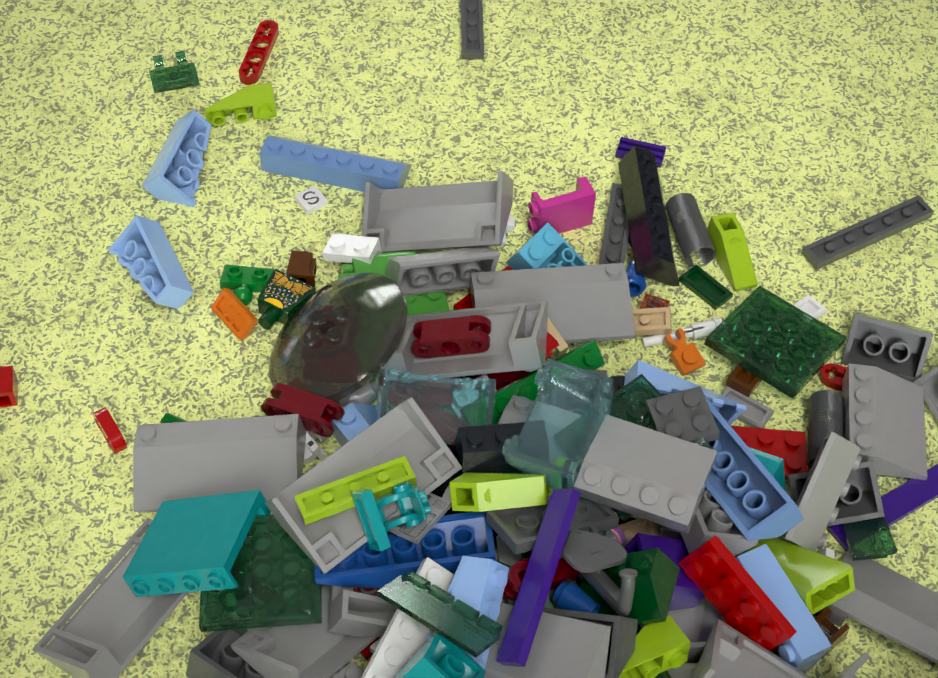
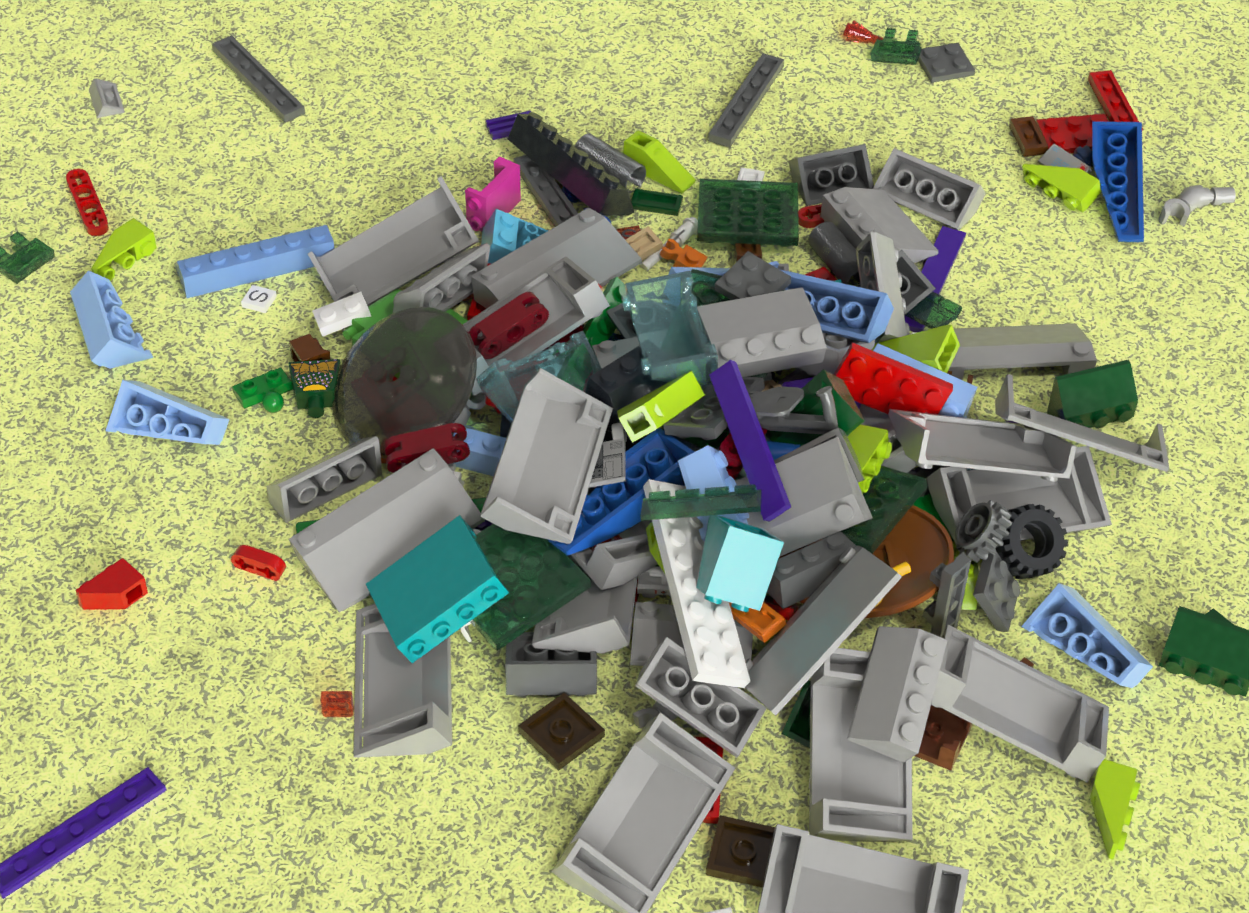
camera: 35 degrees left, 5 degrees down
orange plate [210,288,259,340] -> none
lime plate [294,456,417,525] -> none
teal tile [351,482,431,552] -> none
none -> light grey slope [266,436,382,523]
none -> clear red tile [320,691,354,717]

